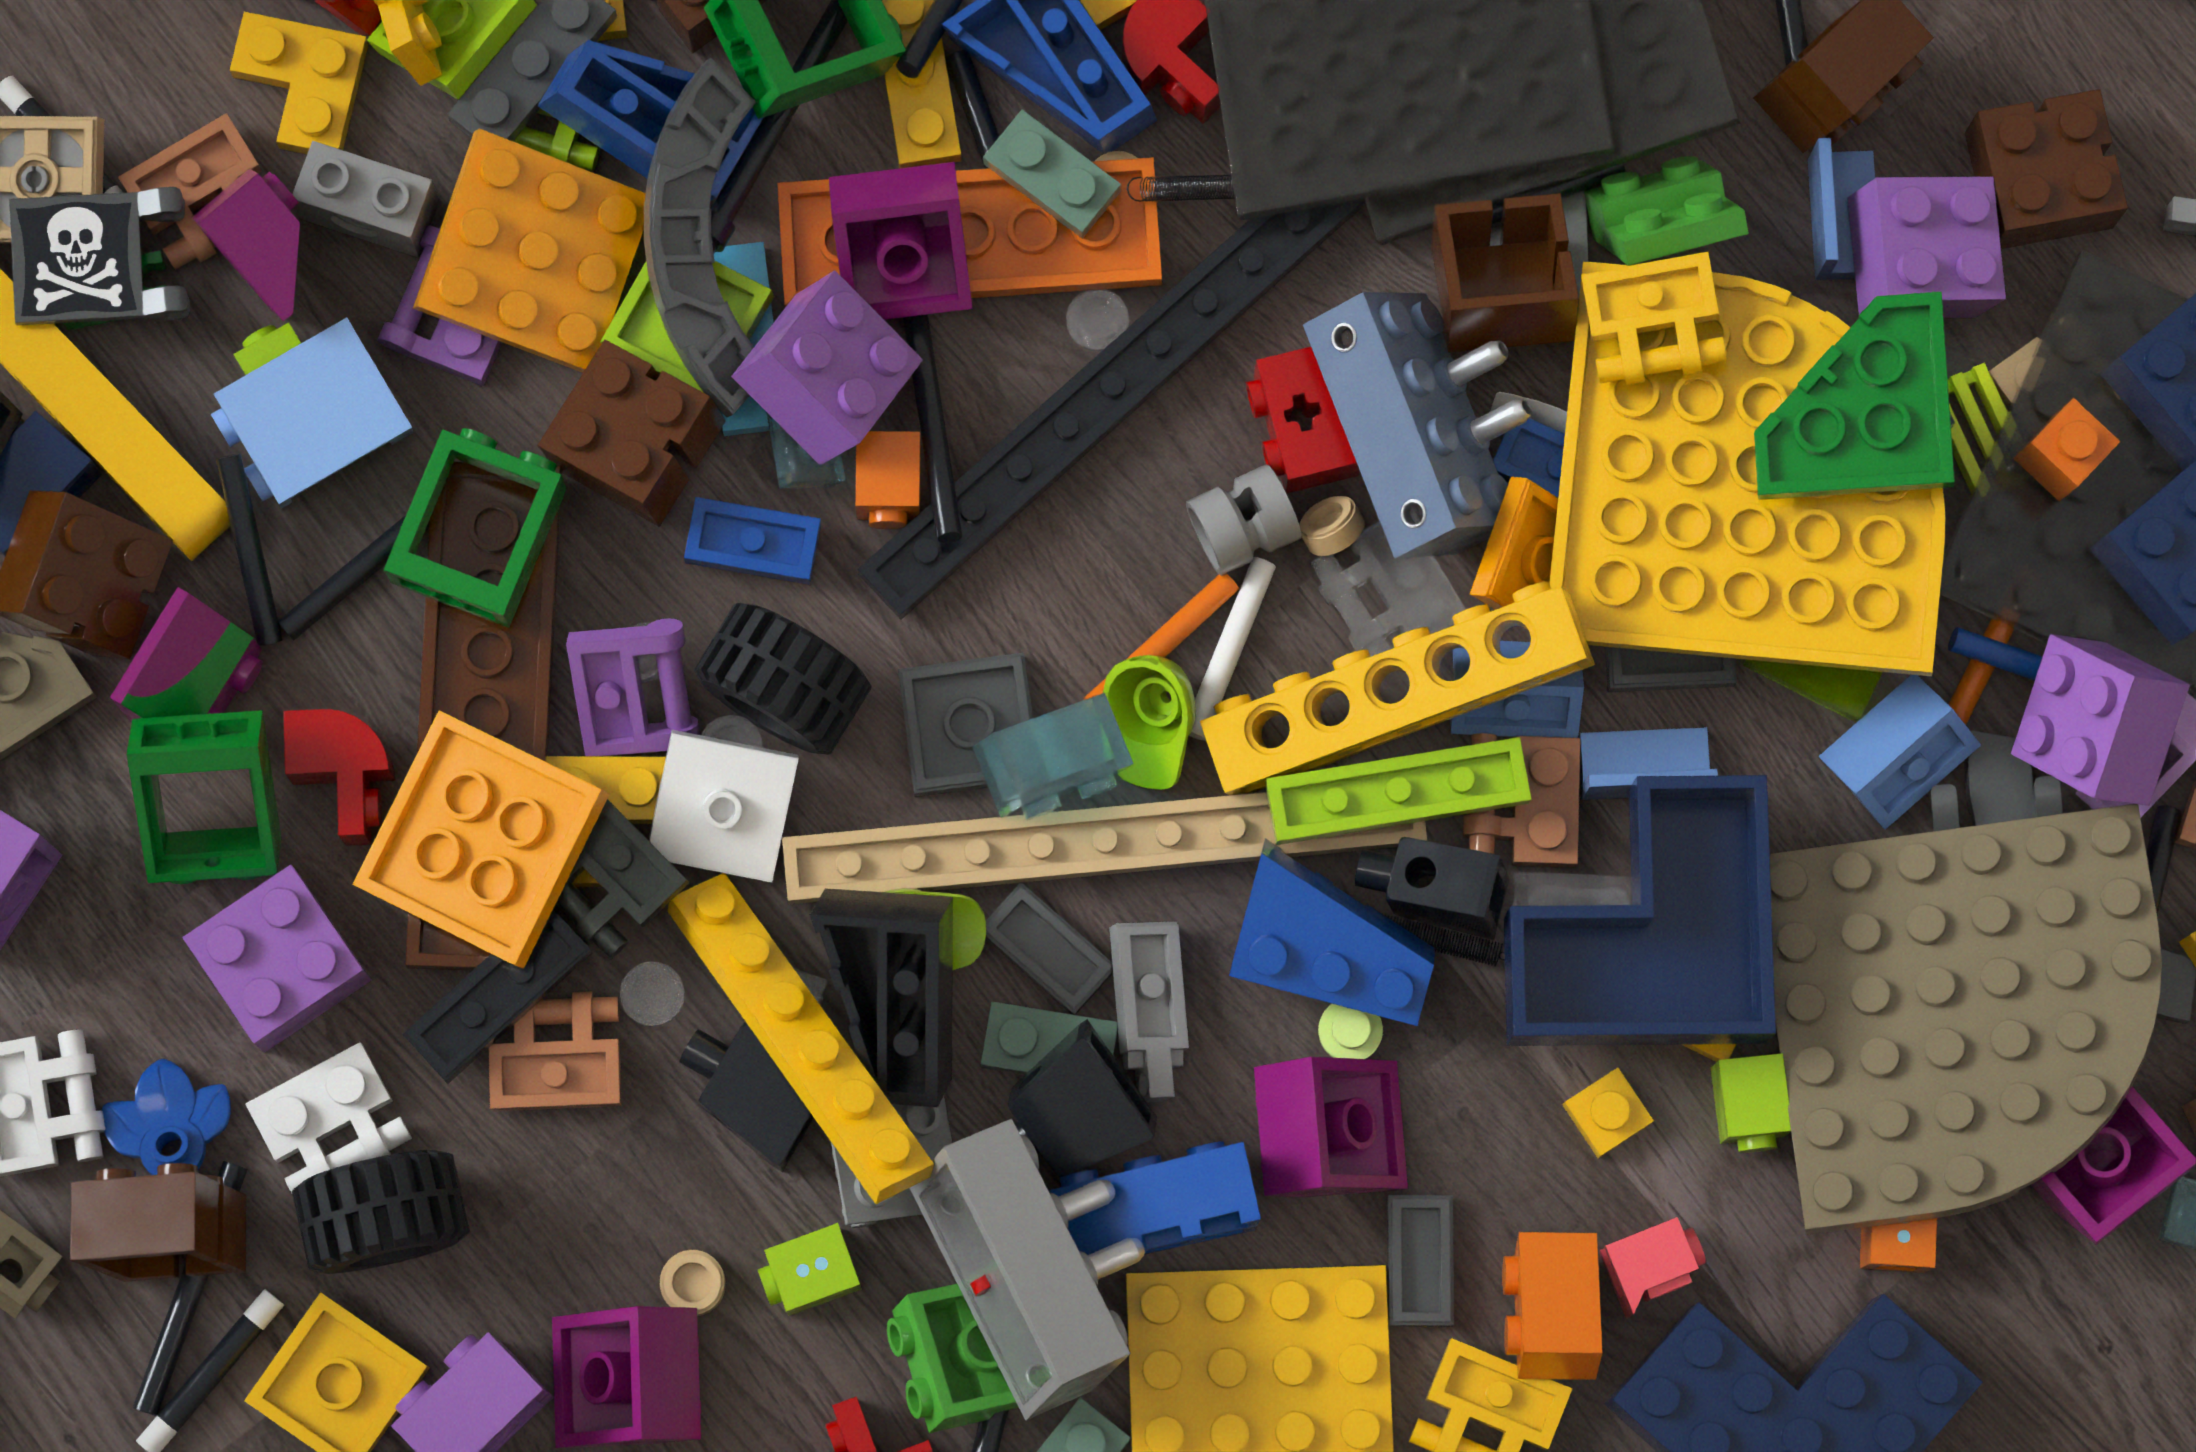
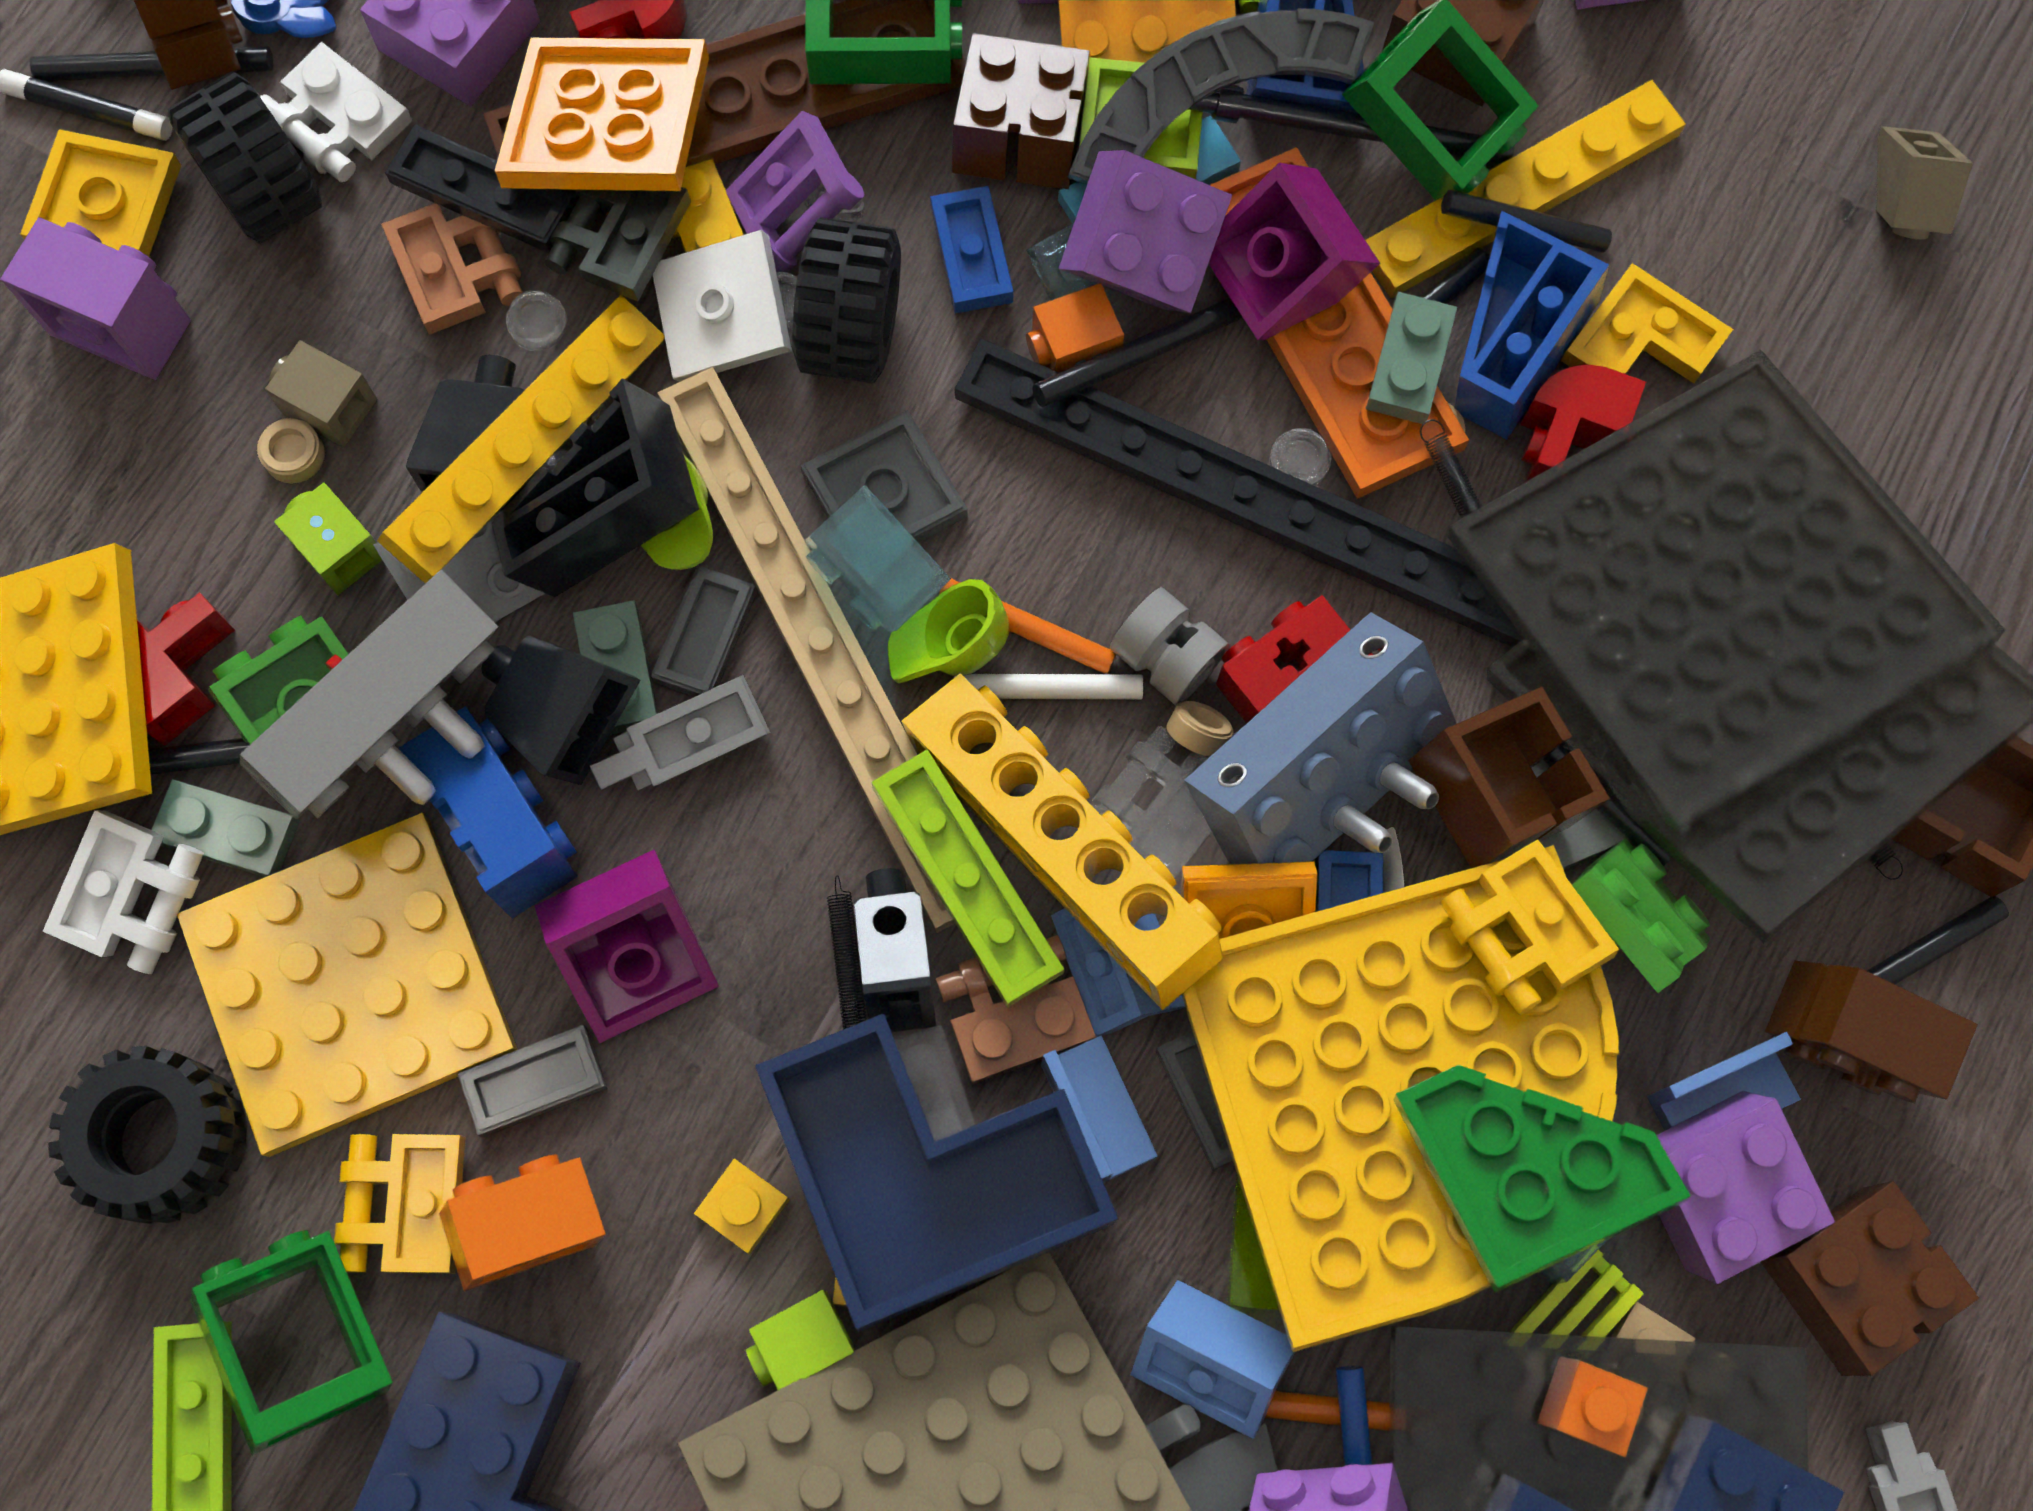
camera: 70 degrees right, 5 degrees down
magenta slope [552,1306,701,1448] -> none
blue wedge [1229,838,1435,1026] -> none
yellowish green plate [1318,1004,1383,1059] -> none
coral window [1599,1217,1706,1319] -> none
none -> dark tan brick [265,340,378,448]

